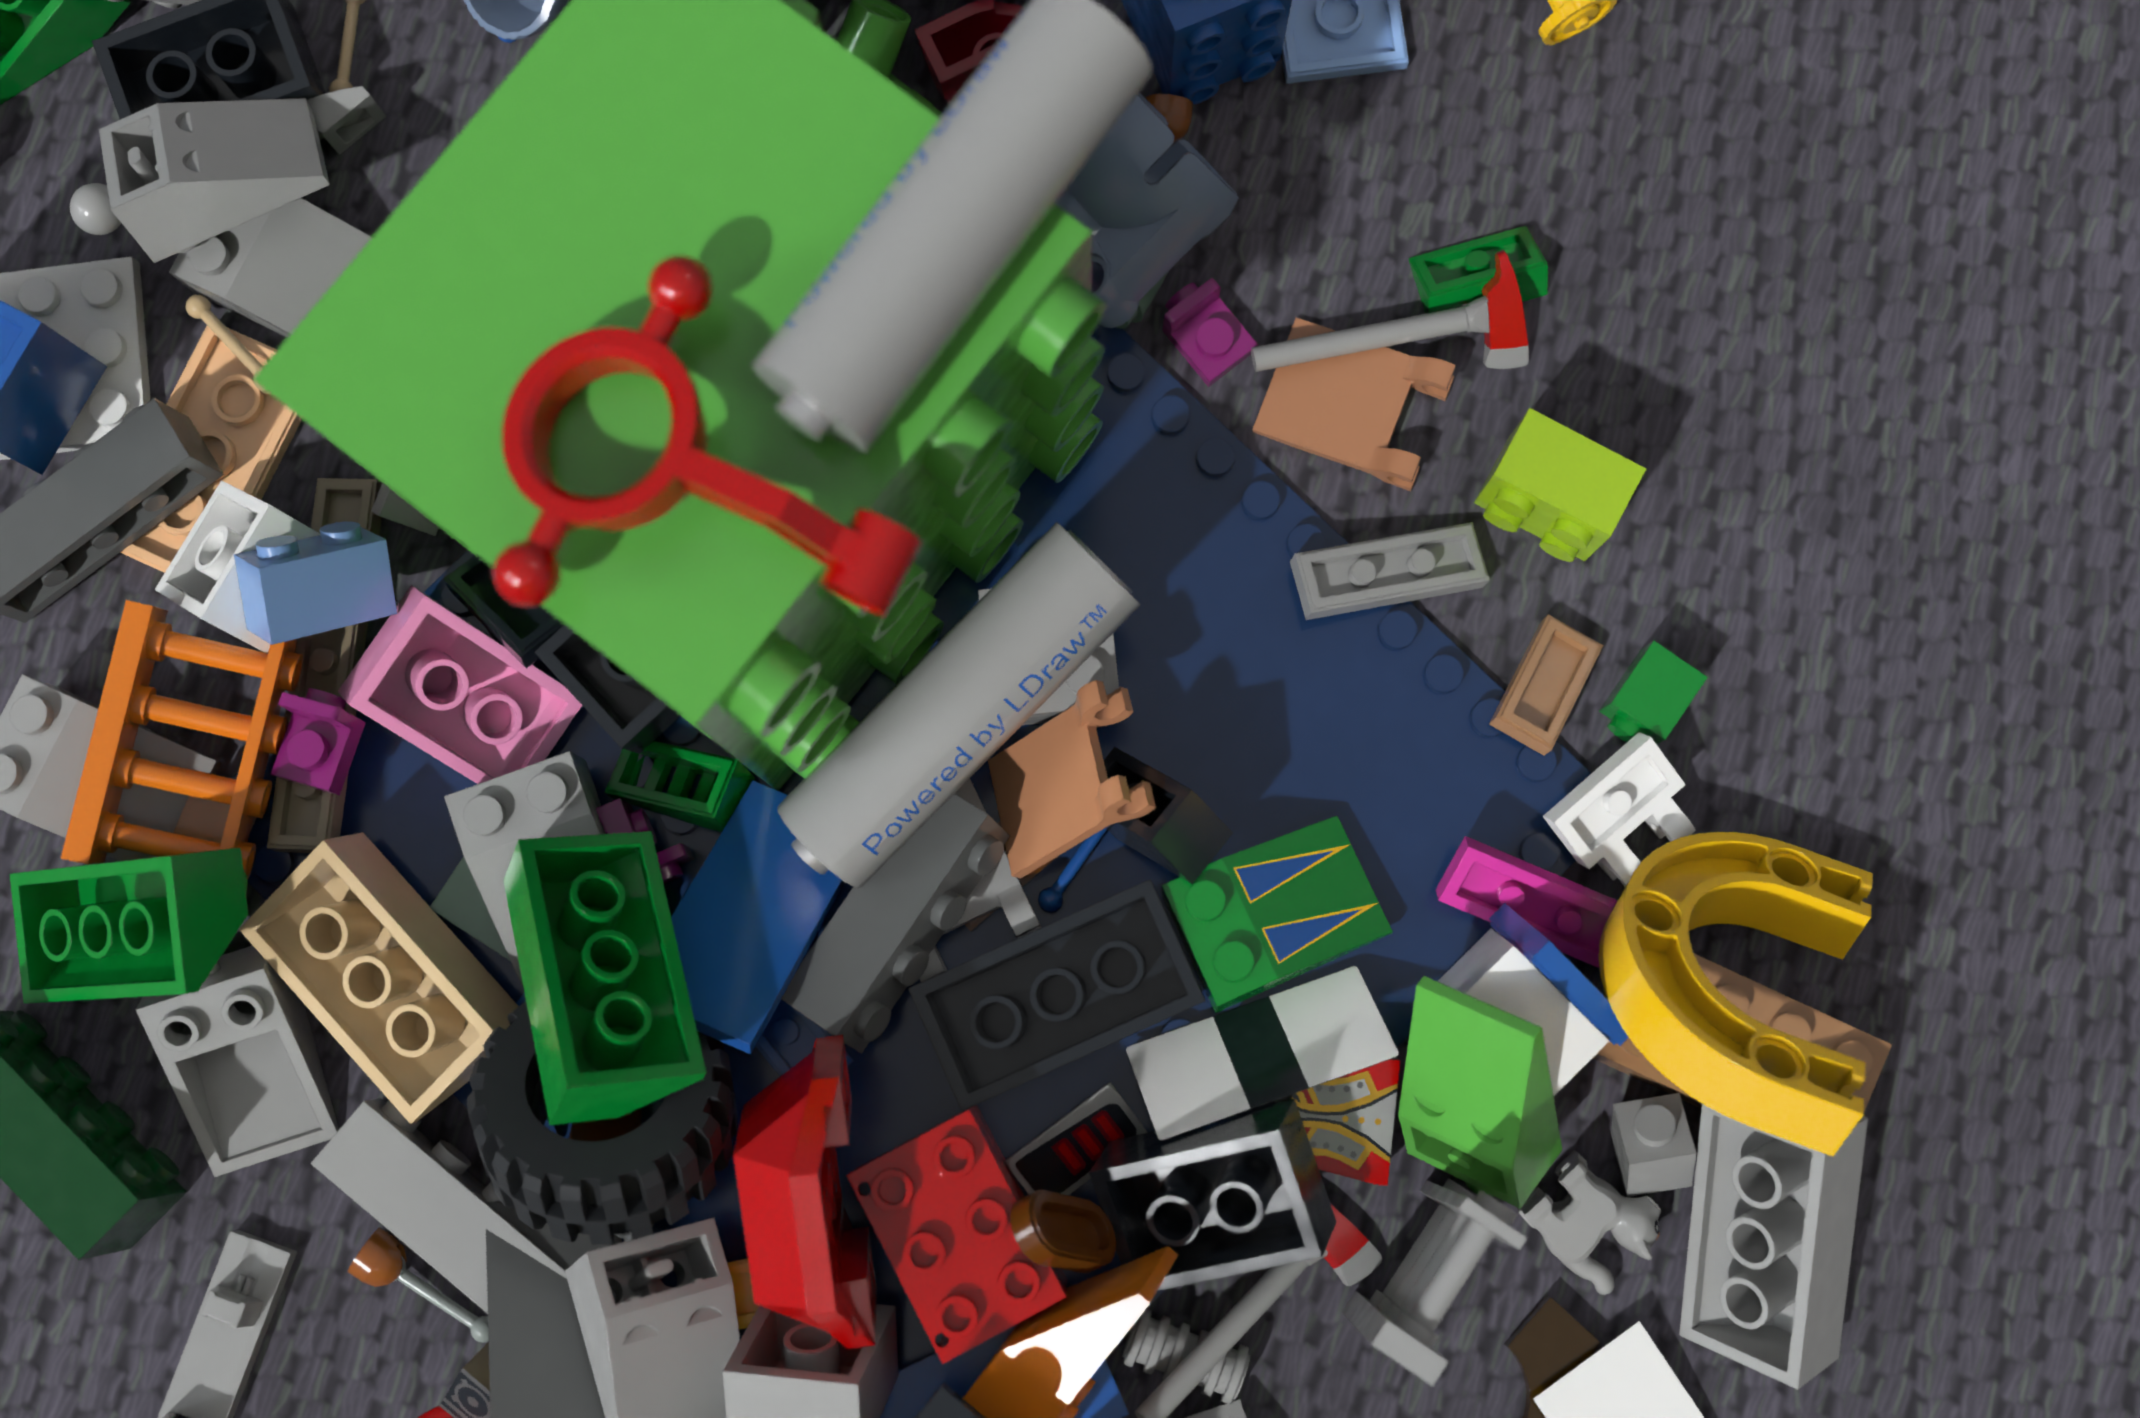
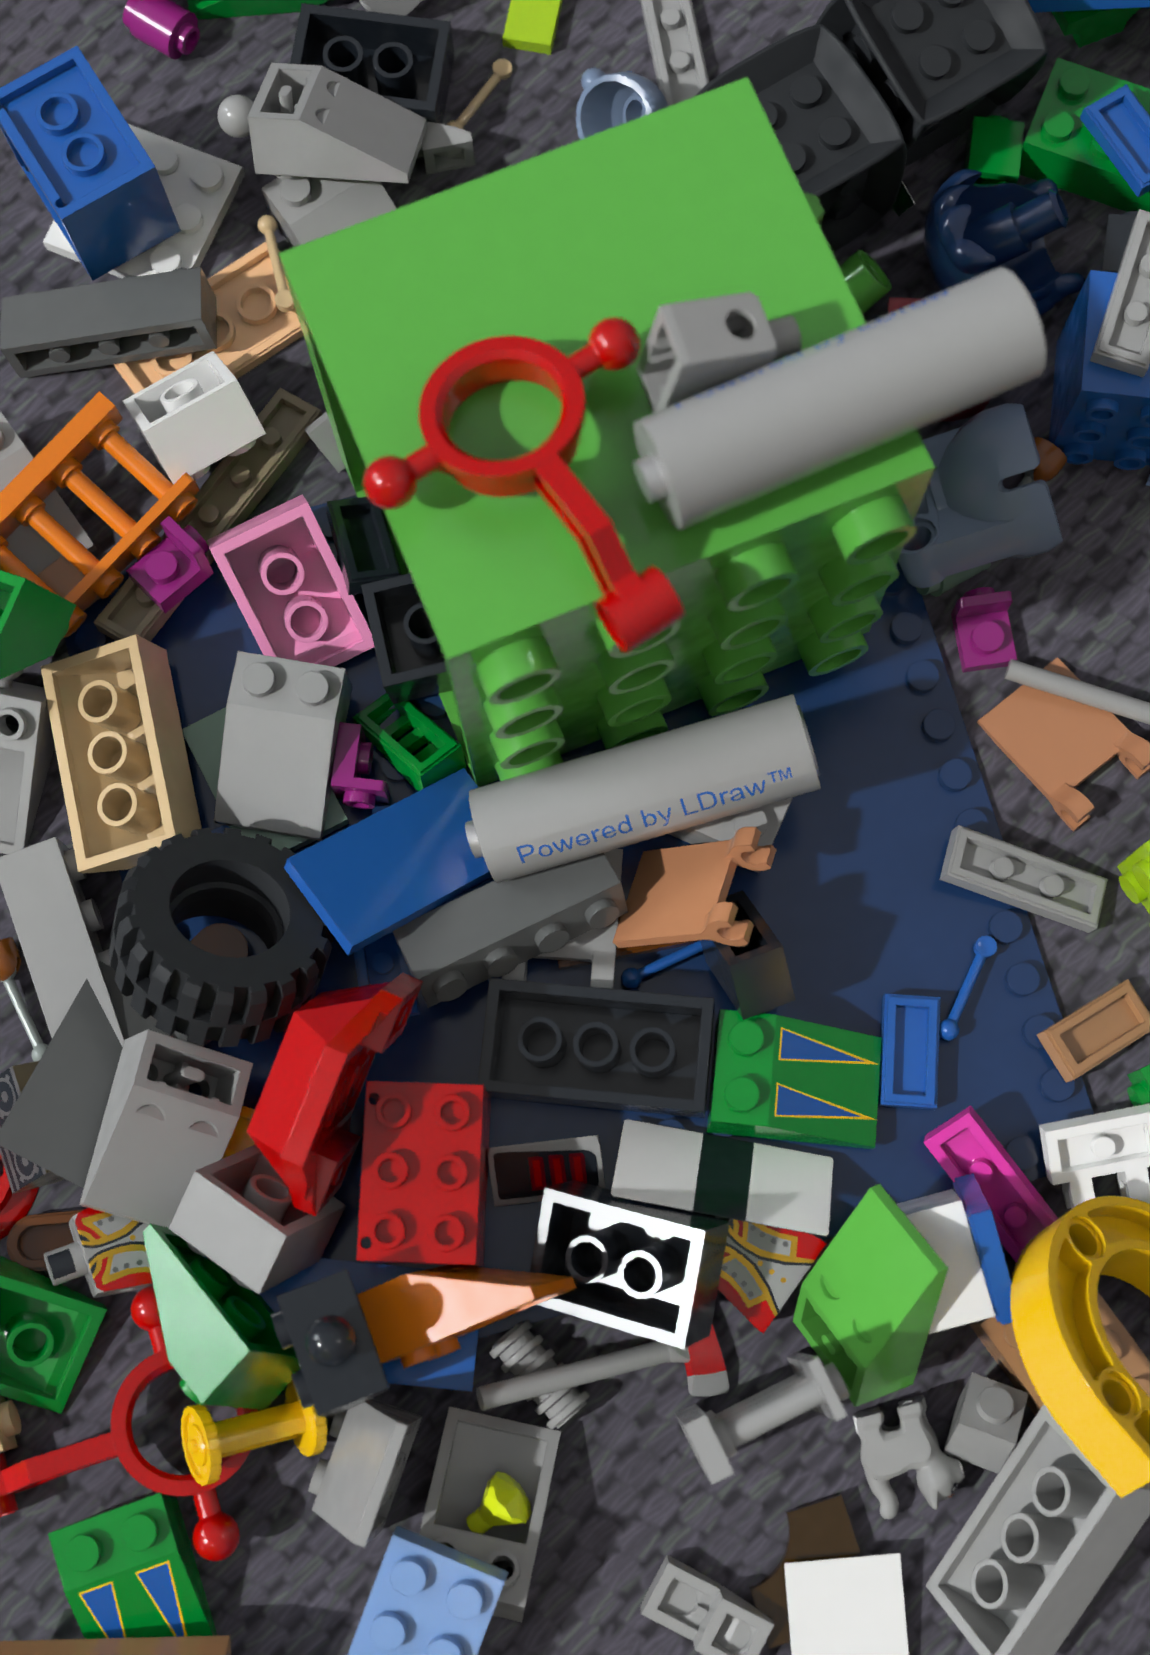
camera: 30 degrees right, 5 degrees down
medium blue brick [234,522,397,645] -> none
green slope [503,831,706,1125] -> none
reddish brown tile [1010,1190,1116,1273] -> none
none -> light grey torso [636,292,801,413]
none -> blue tile [879,994,941,1110]
none -> blue hinge [939,935,997,1041]

